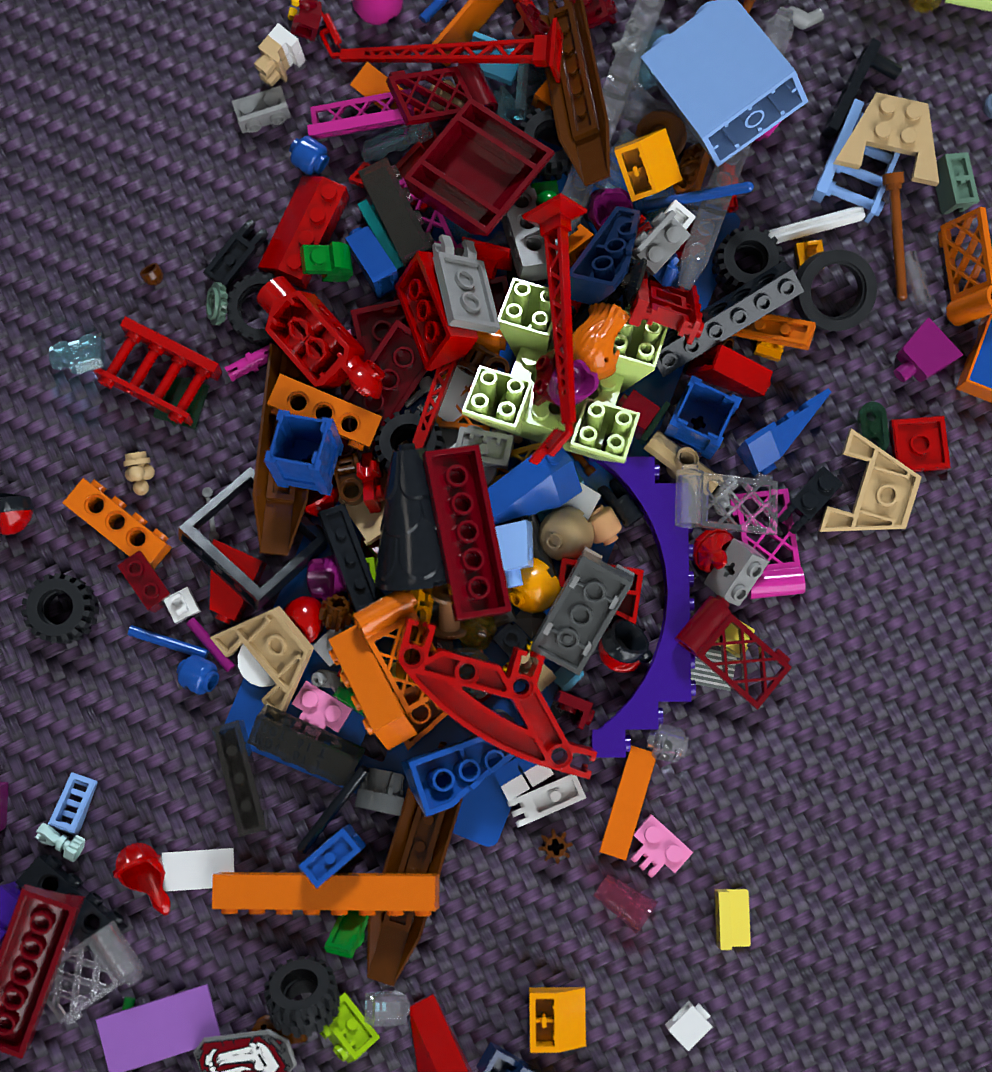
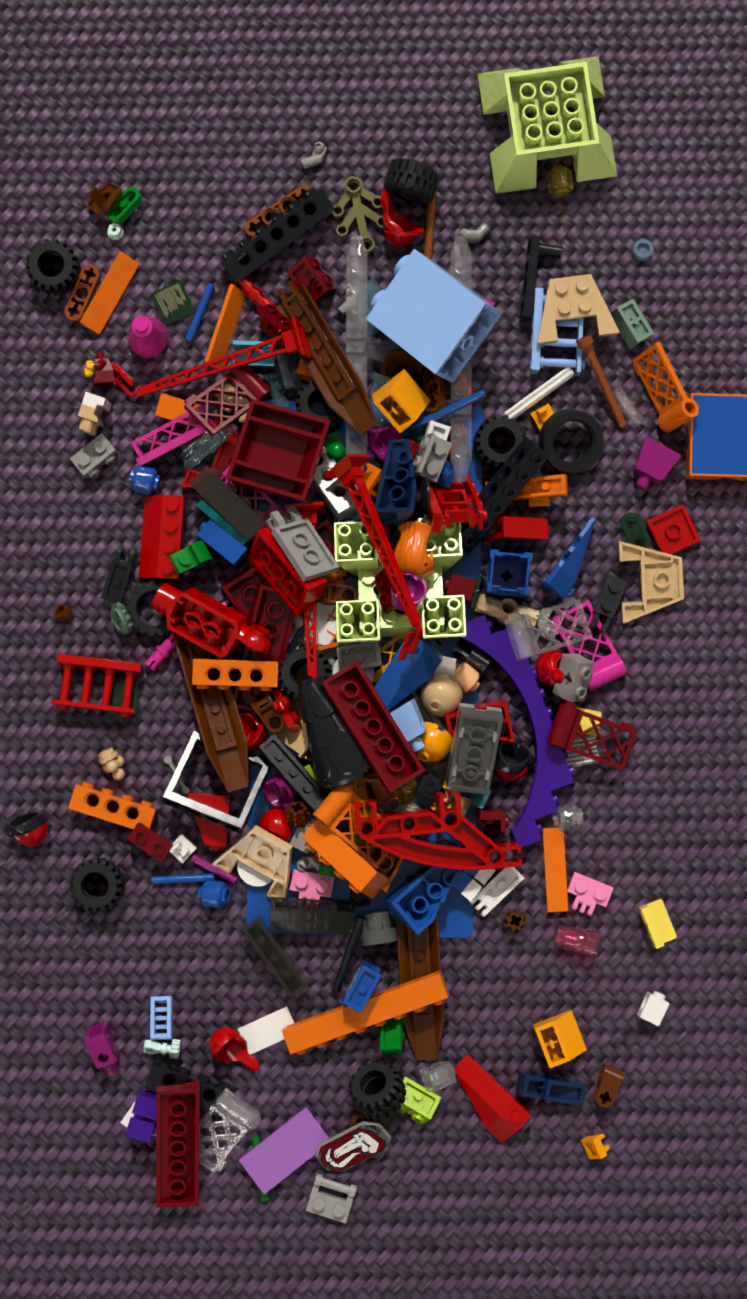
camera: 20 degrees left, 5 degrees up
clear light blue plate [49,333,105,374] -> none
blue container [264,409,344,496] -> none

